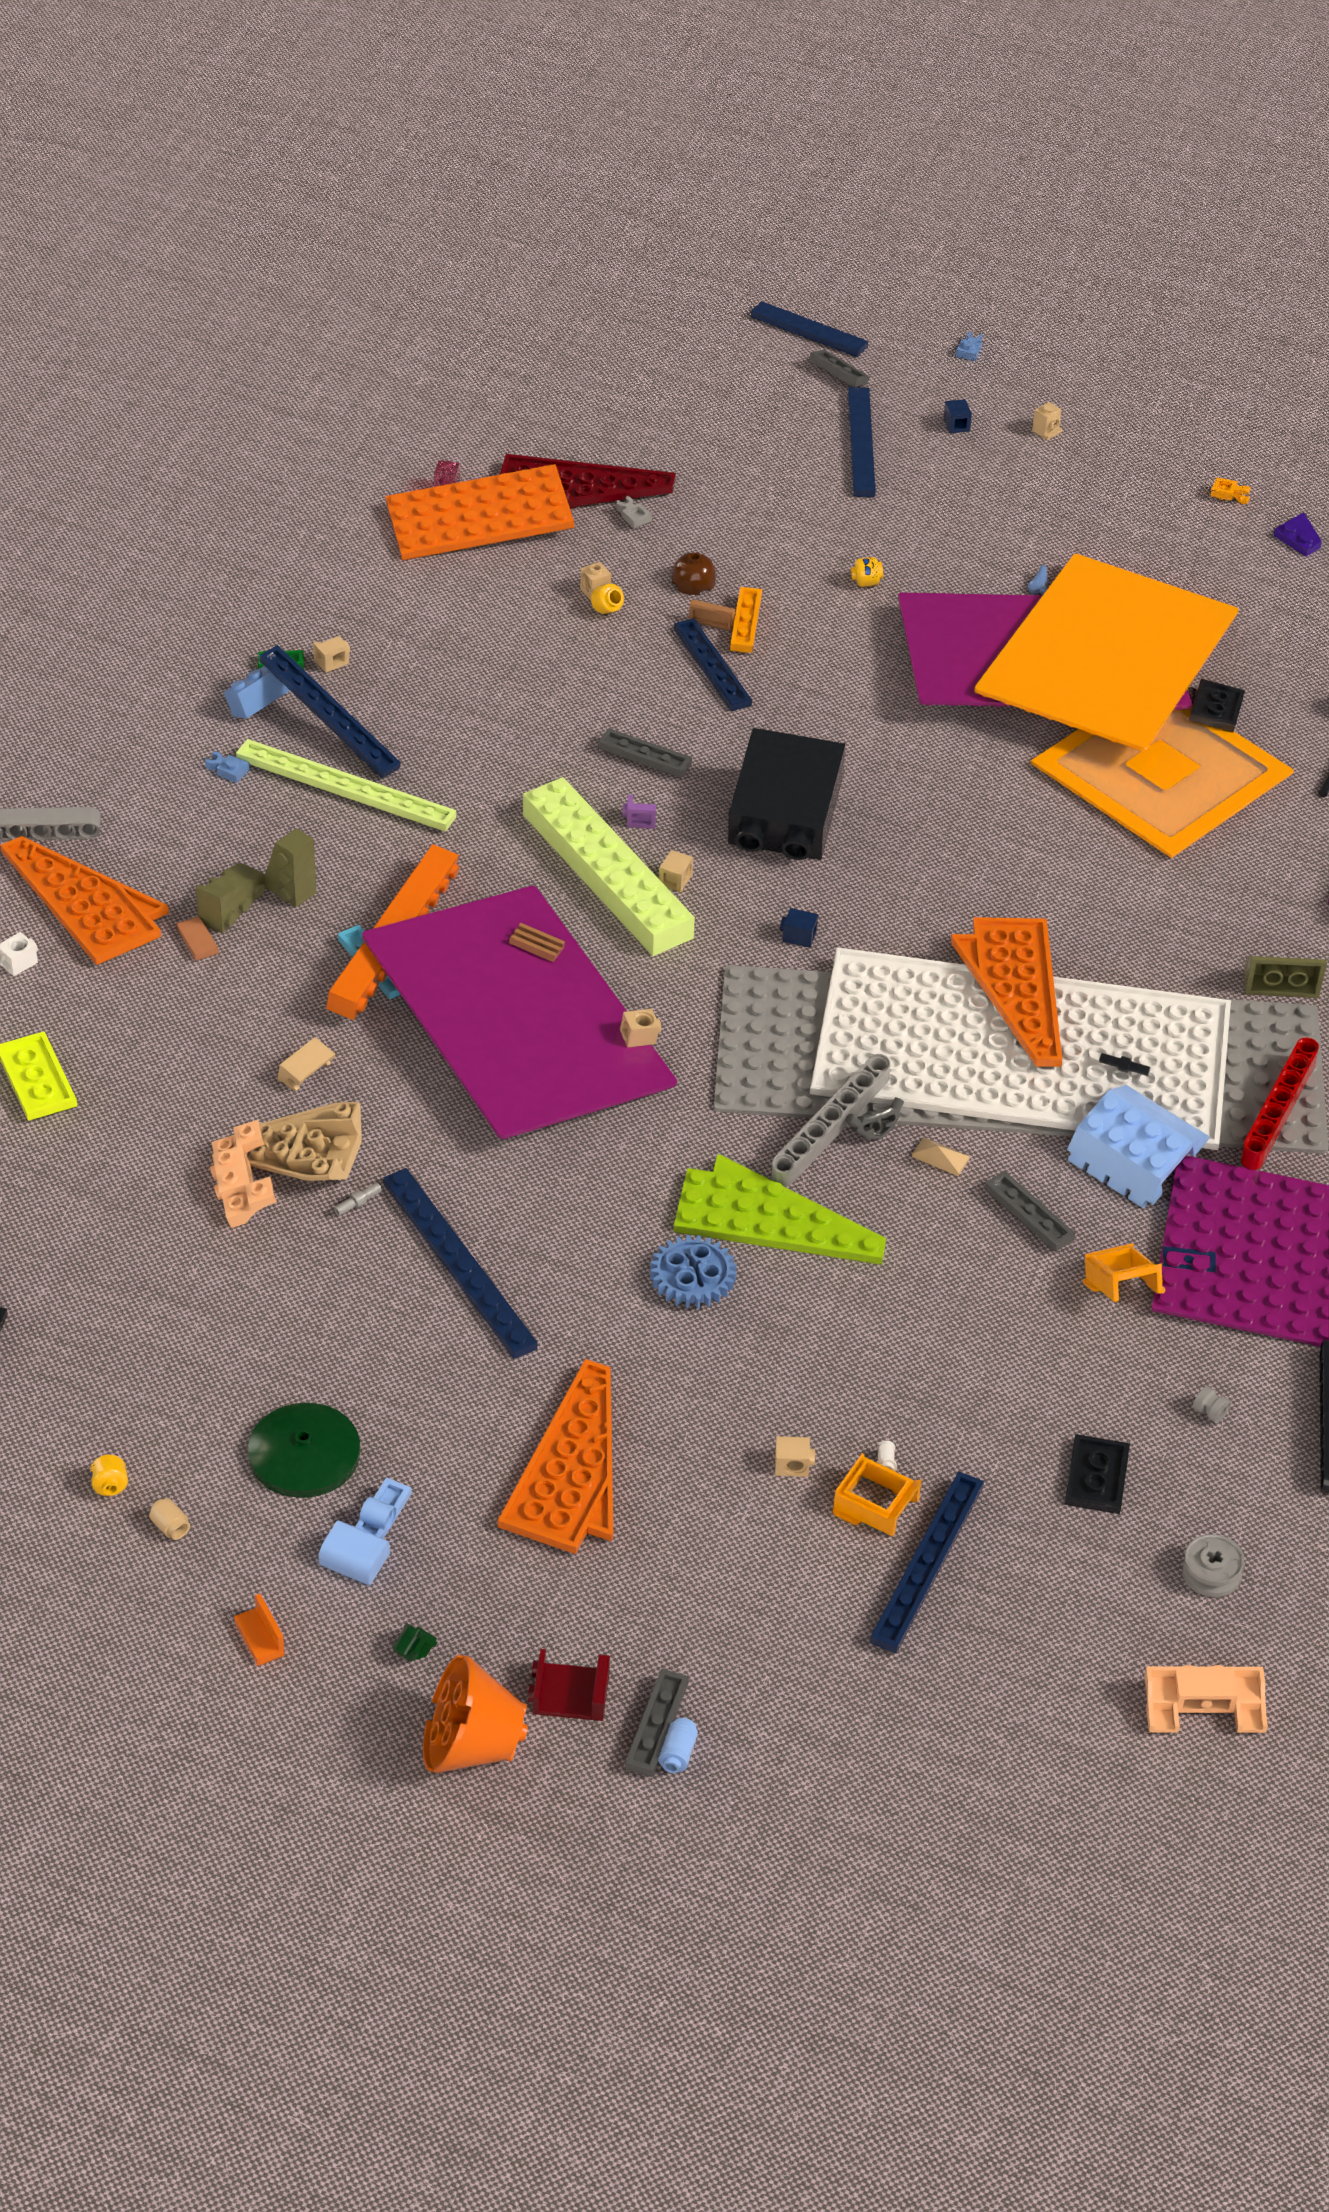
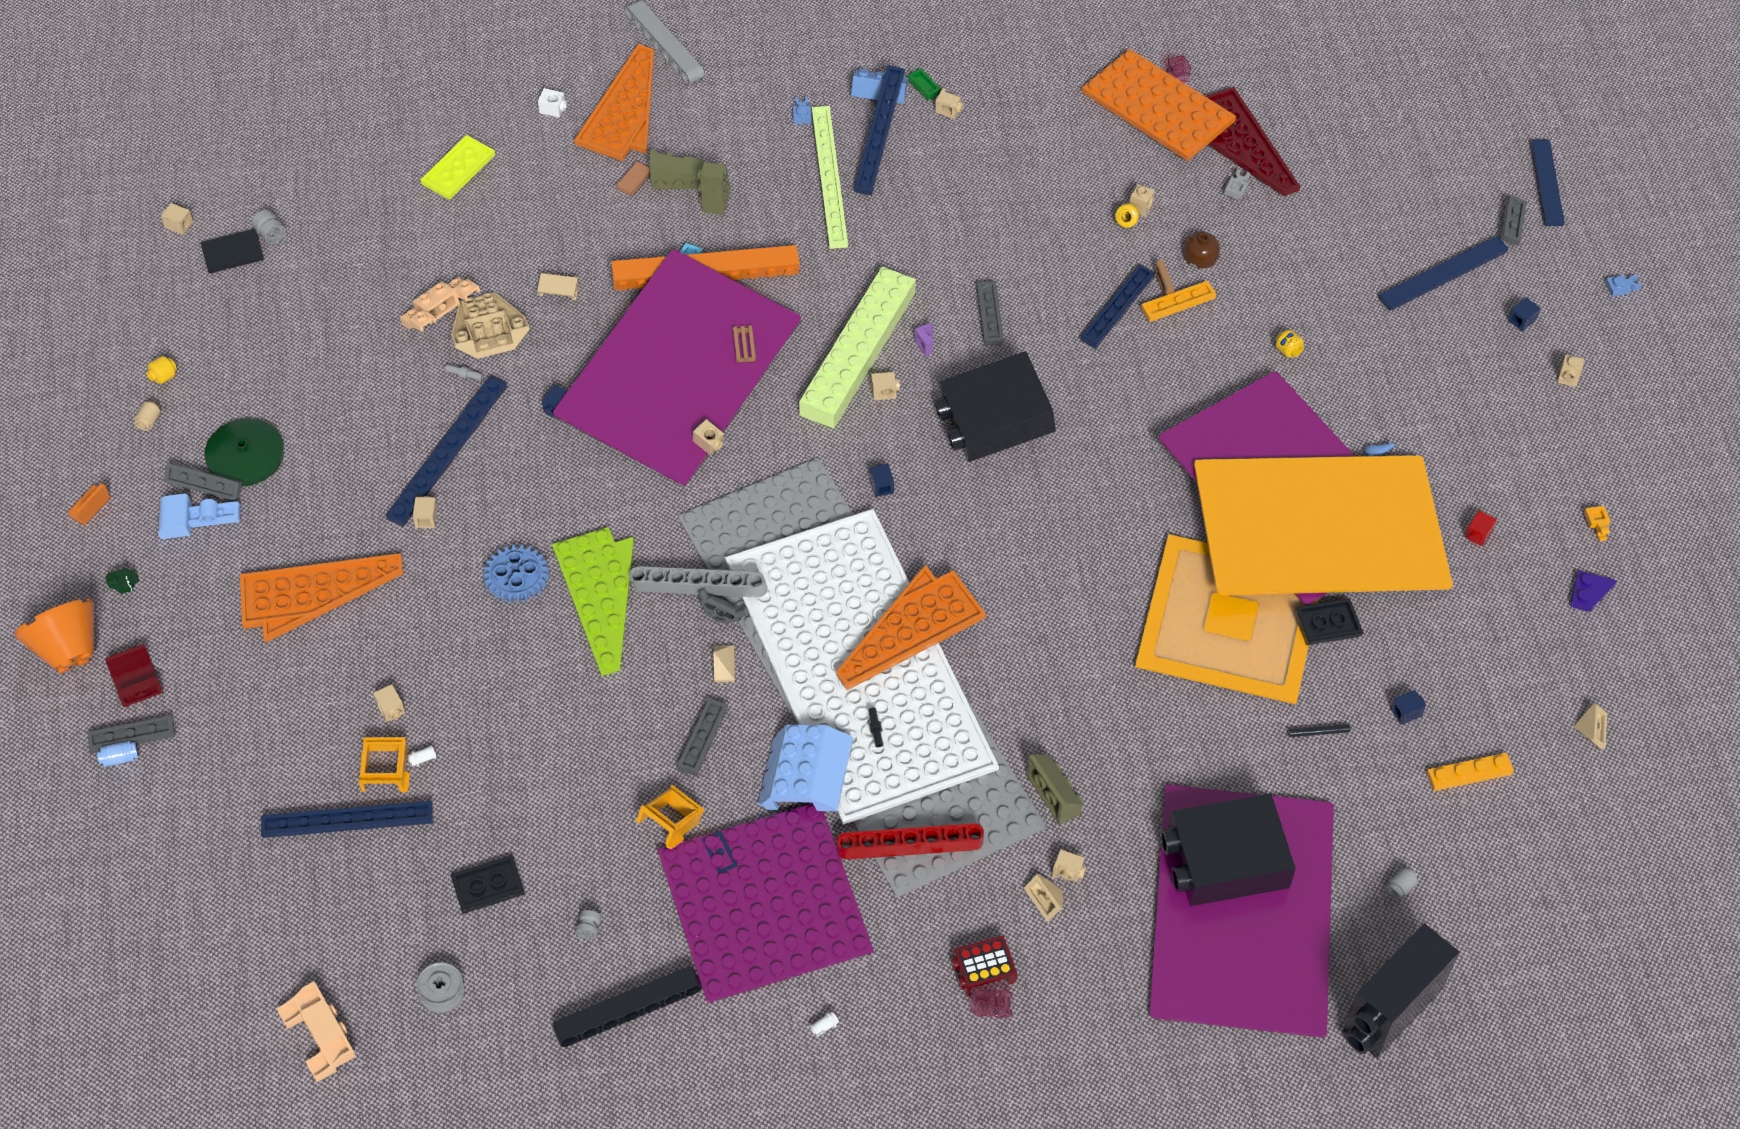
camera: 60 degrees right, 10 degrees up
none -> dark grey plate [164,462,242,501]
none -> tan brick [413,496,438,528]
none -> dark blue brick [542,385,568,419]
none -> red brick [1465,510,1497,546]

